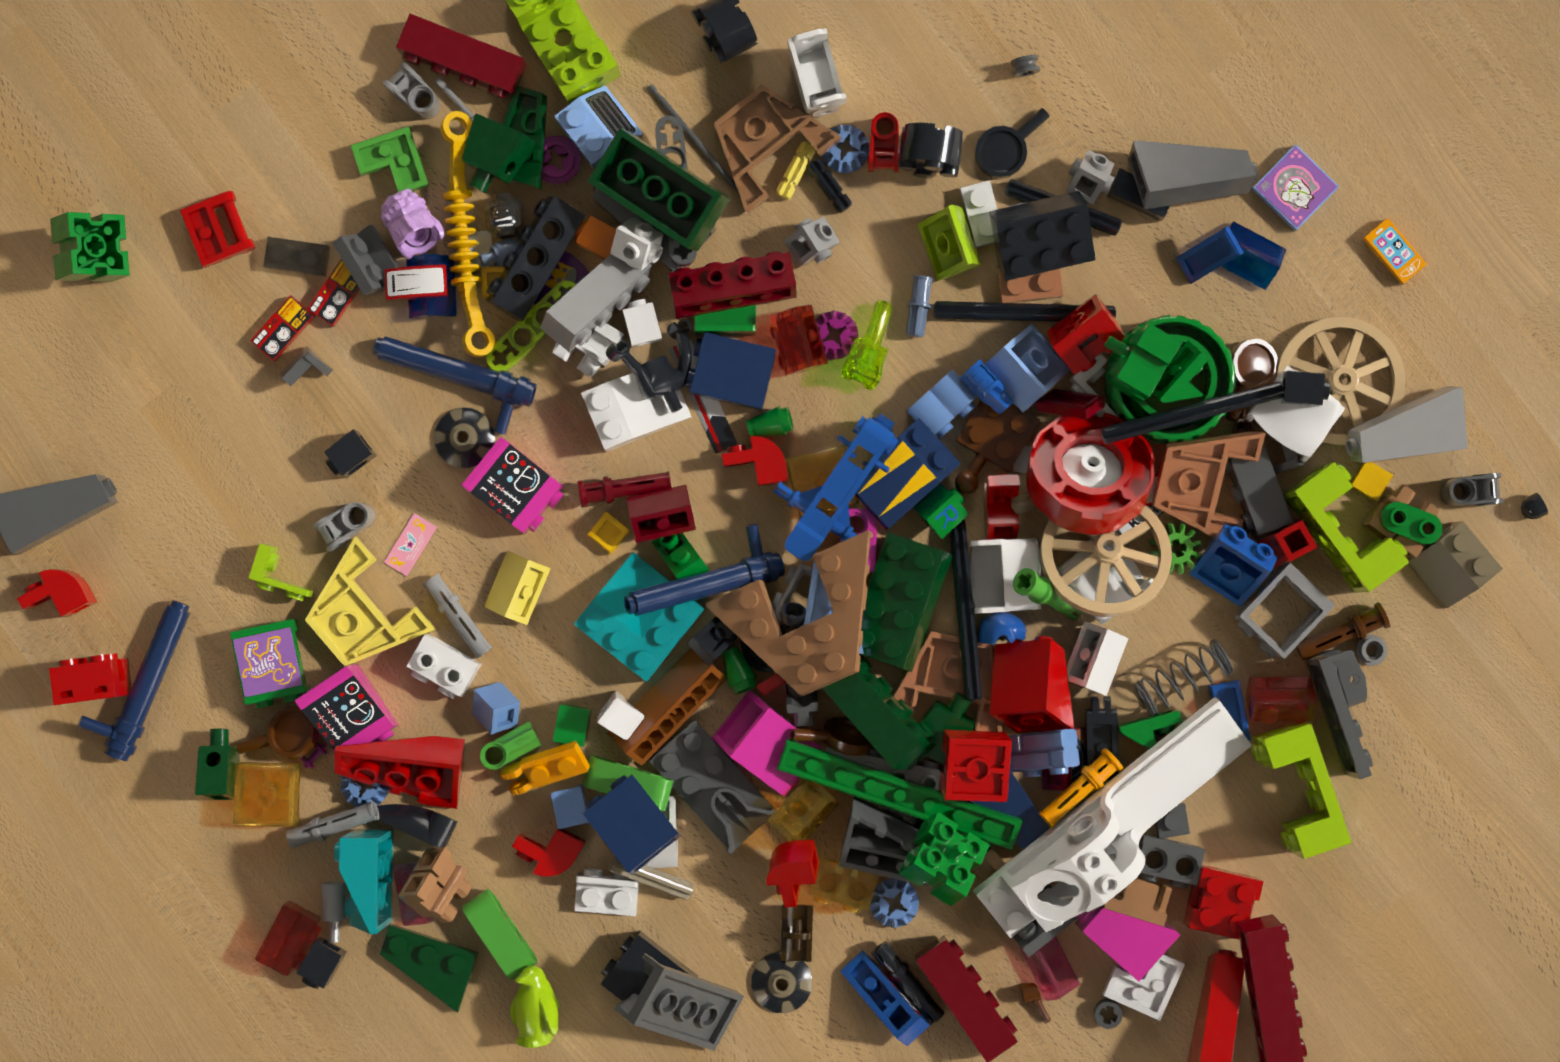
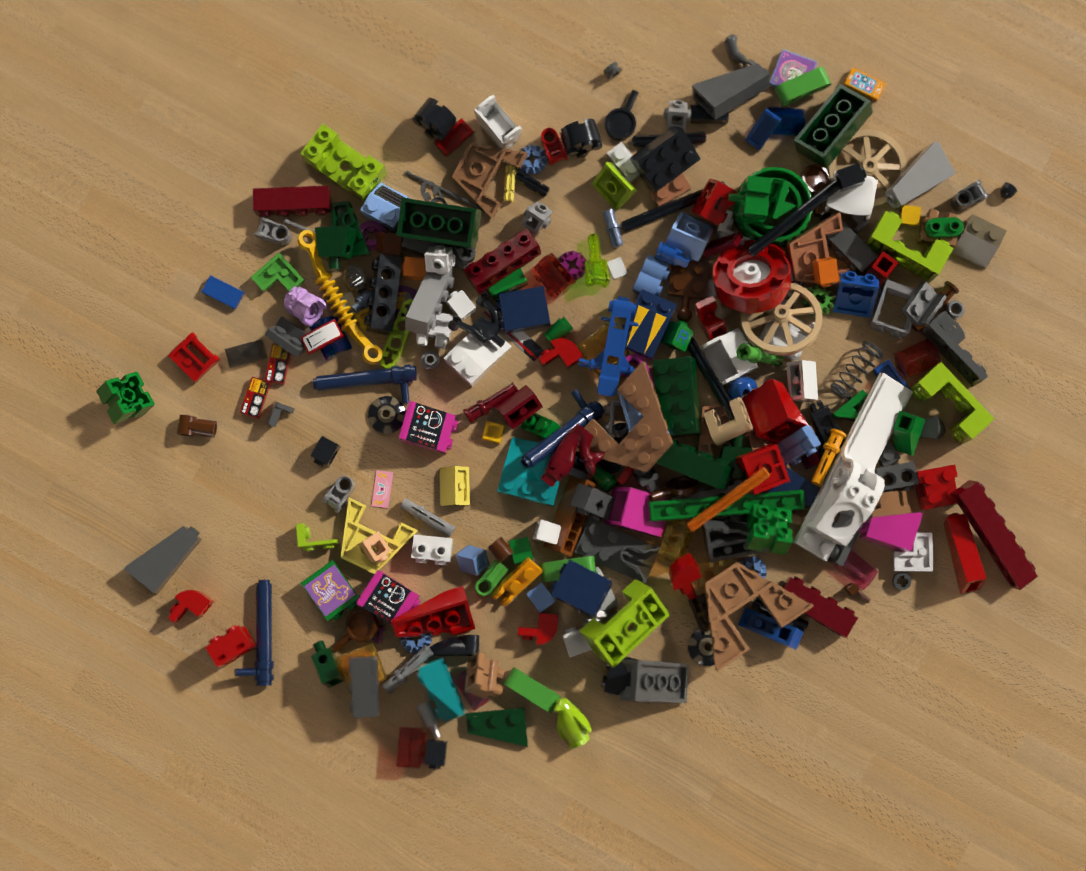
camera: 25 degrees left, 5 degrees down
none -> reddish brown piece [177,415,217,438]
none -> blue tile [201,275,245,310]
none -> dark grey wedge [349,656,379,718]
none -> light nougat brick [358,531,391,564]
none -> reddish brown piece [376,231,401,255]
none -> light grey plate [421,351,440,370]
none -> red tile [434,118,474,157]
none -> reddish brown piece [488,537,513,563]
none -> dark red piece [541,424,605,487]
none -> dark grey brick [571,483,616,521]
none -> lime plate [579,579,670,668]
none -> white sticker [607,257,627,279]
none -> orange axle [687,468,770,532]
none -> tan connector [704,397,753,446]
none -> medium nougat wing [704,562,814,672]
none -> dark grey arm [725,34,756,68]
none -> bright green beam [774,67,832,106]
none -> dark green brick [794,84,873,169]
none -> orange brick [812,257,839,287]
none -> green slope [893,411,925,456]
none -> dark grey bracket [901,282,947,326]
none -> dark grey tile [920,416,946,440]

